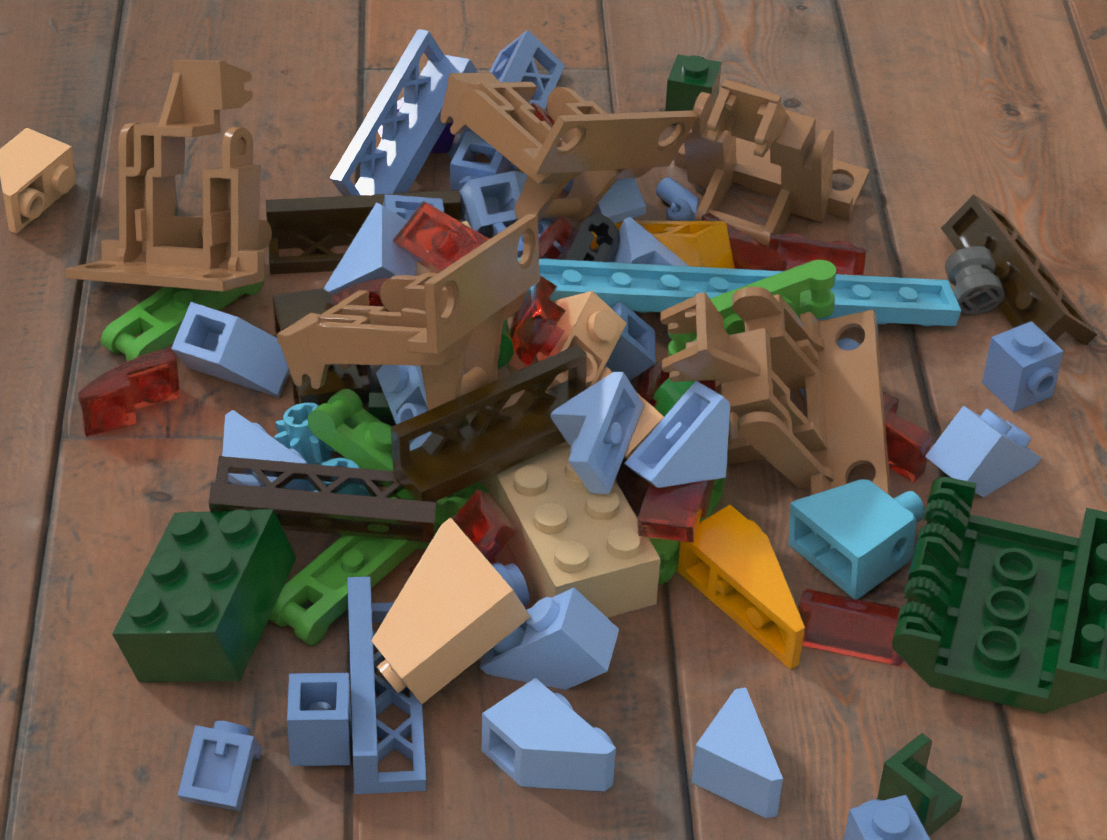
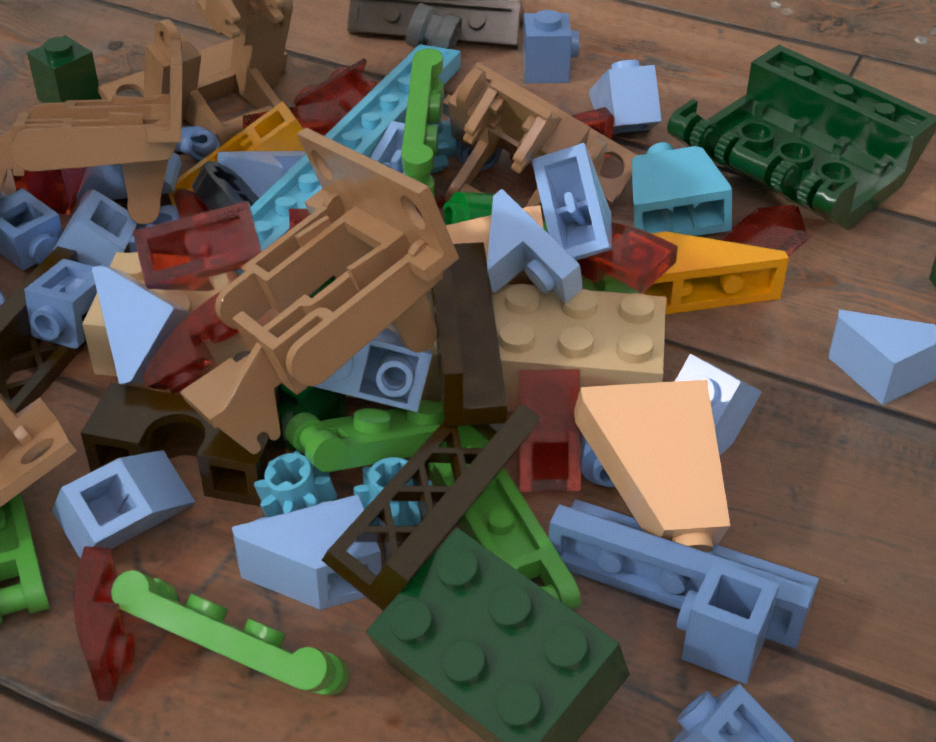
camera: 60 degrees left, 0 degrees up
light blue slope [481,678,616,792] -> none
none -> bright green plate [111,570,350,696]

